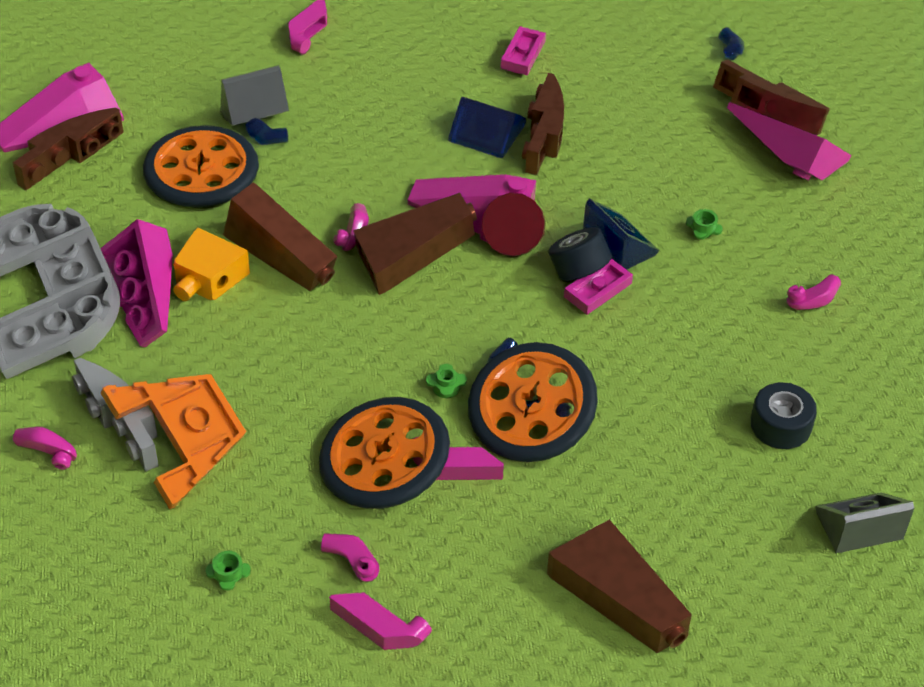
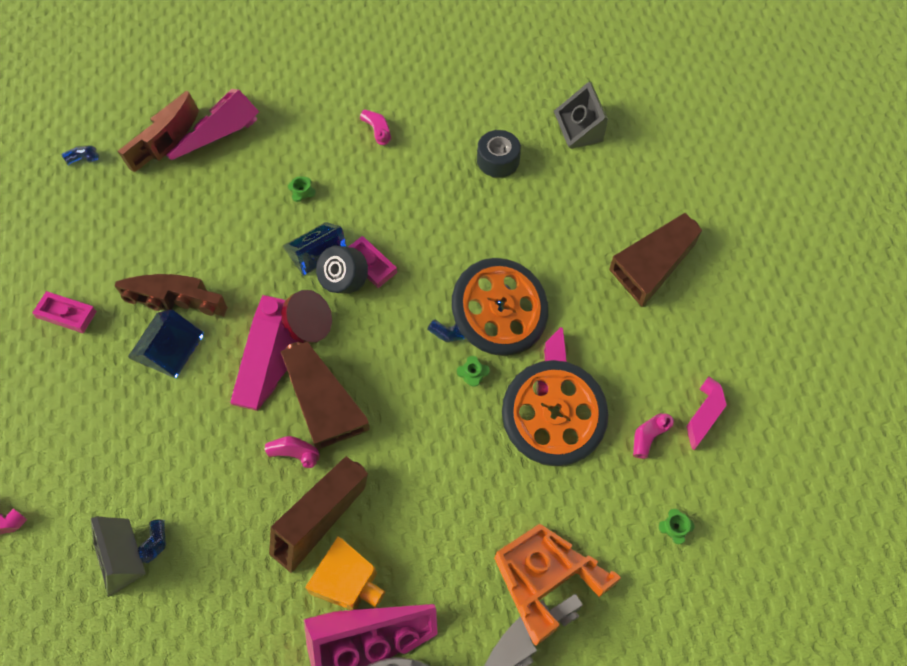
camera: 90 degrees left, 15 degrees up
wedge [143,125,259,208] -> none

